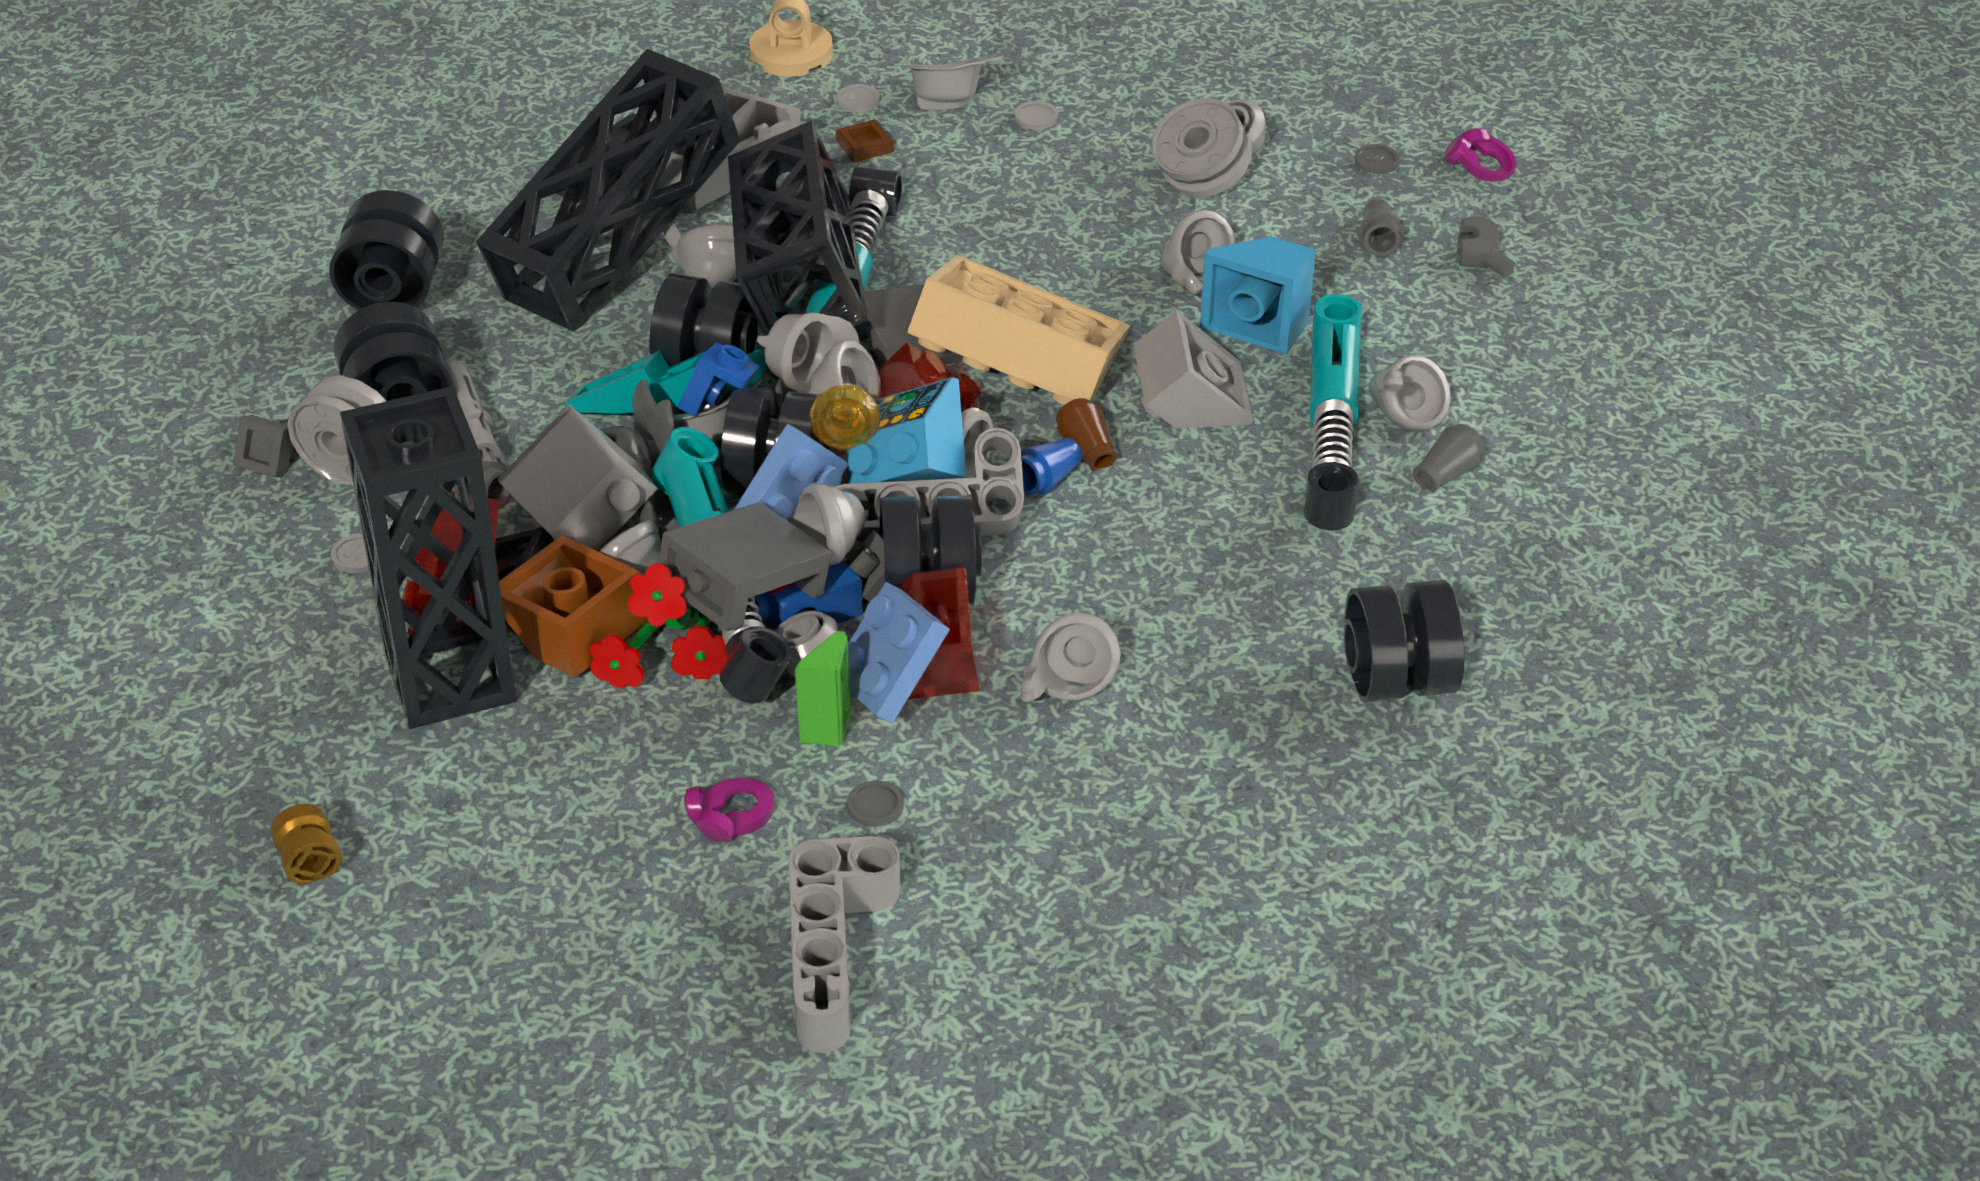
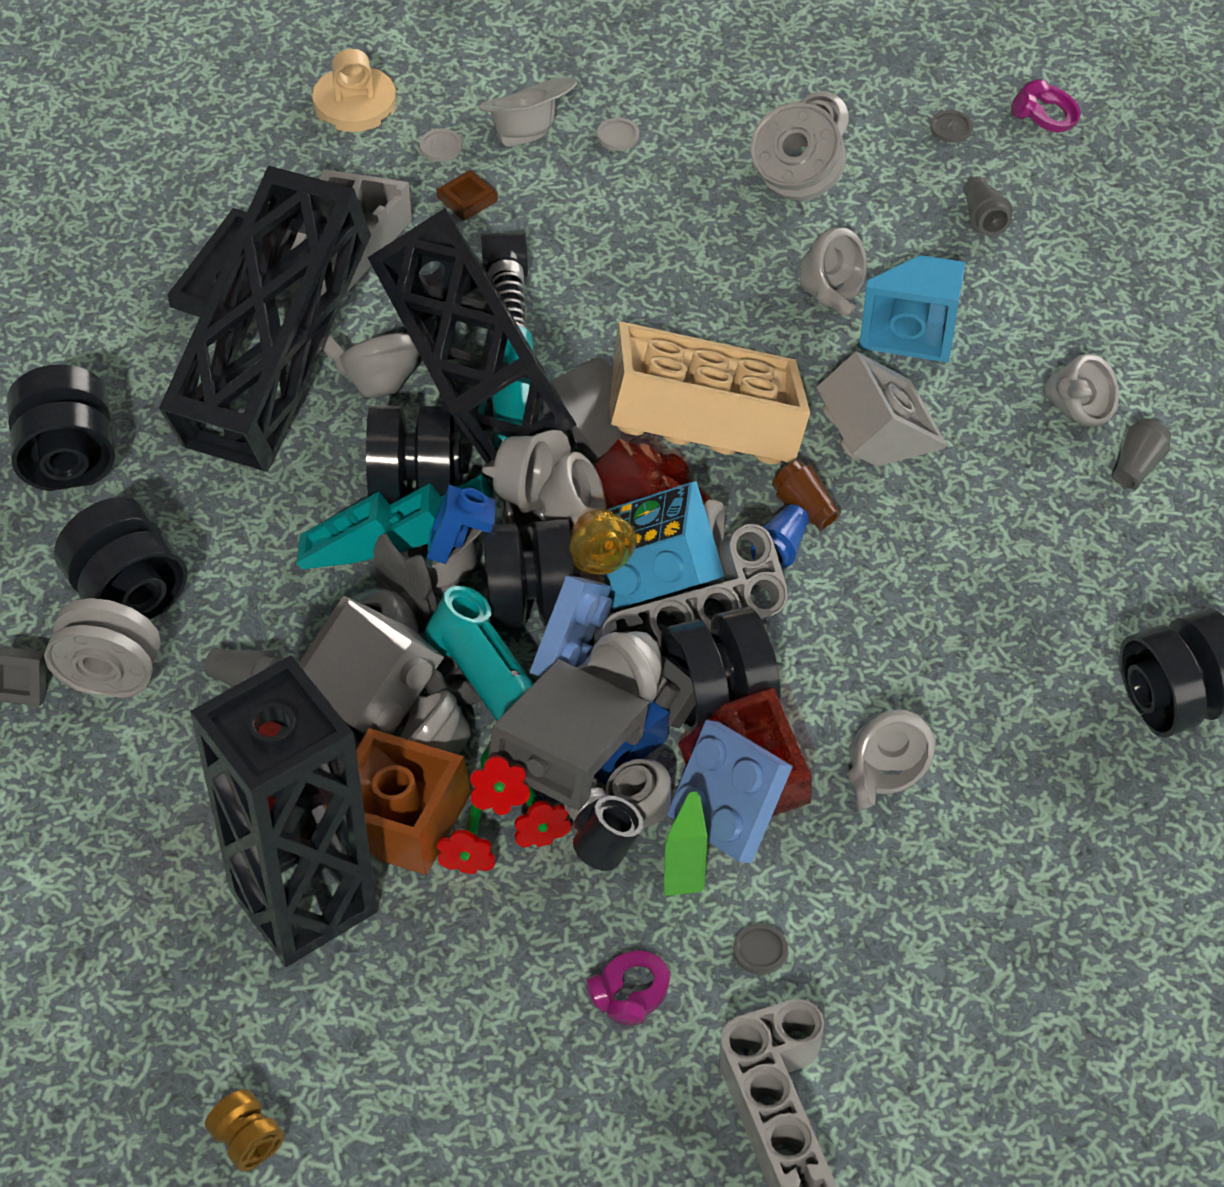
camera: 15 degrees left, 10 degrees up
light grey piece [331,534,369,573] -> none
light grey pin [446,359,501,462] -> none
piece [1304,294,1363,531] -> none
dark grey piece [1457,216,1515,277] -> none

